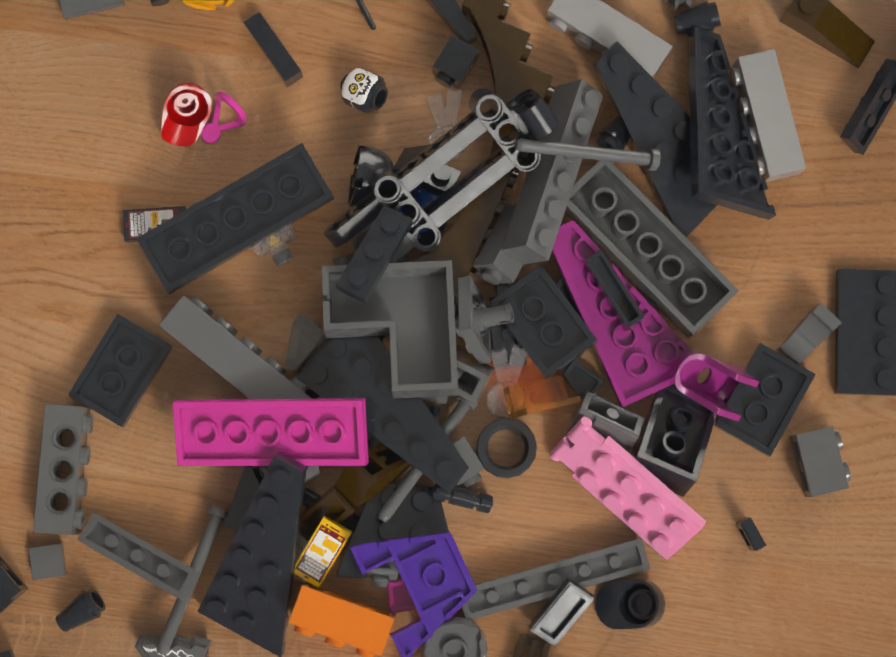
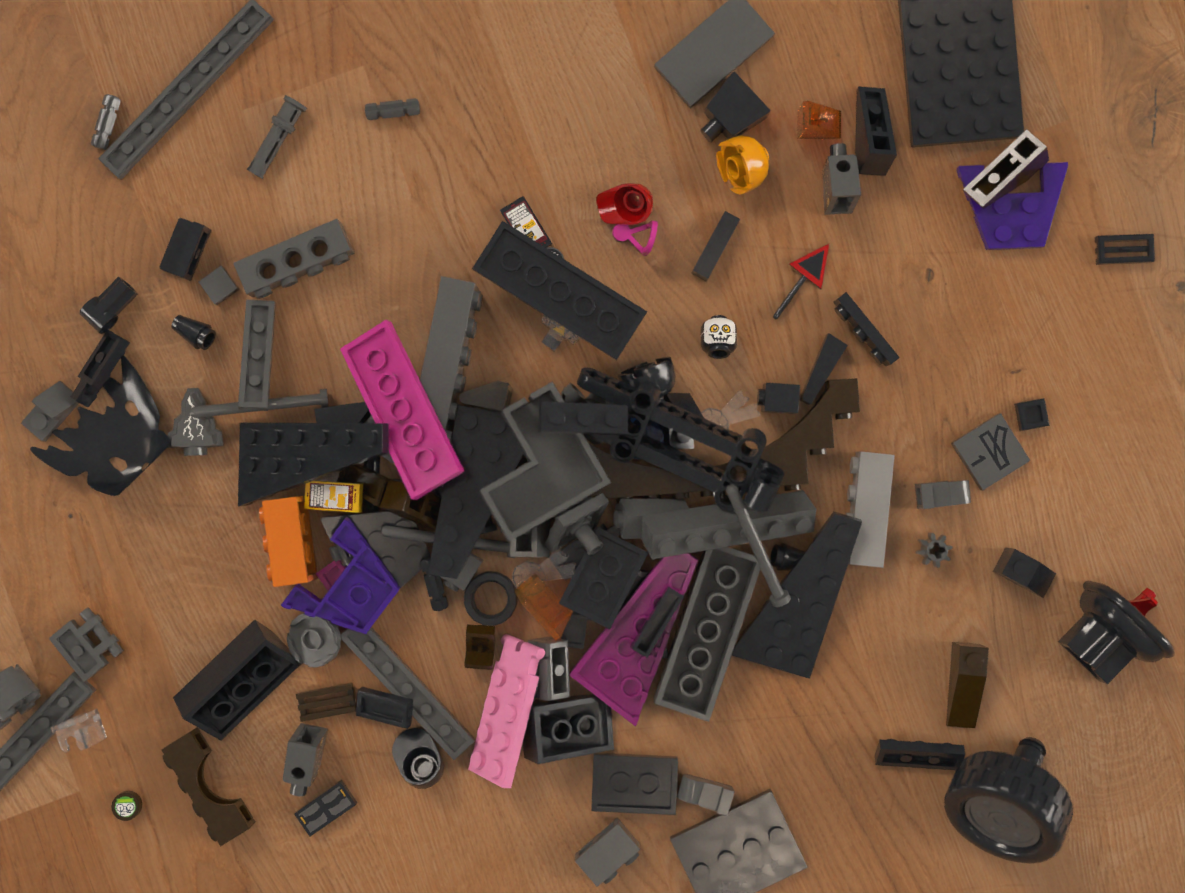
camera: 65 degrees right, 5 degrees up
black plate [68,314,173,428] -> none
black cone [674,1,721,34] -> none
magenta piece [675,353,759,421] -> none
black wing [688,26,776,220] -> none
light grey brick [731,49,806,182] -> none
black tile [735,517,766,551] -> none
none -> dark brown bracket [464,624,495,670]

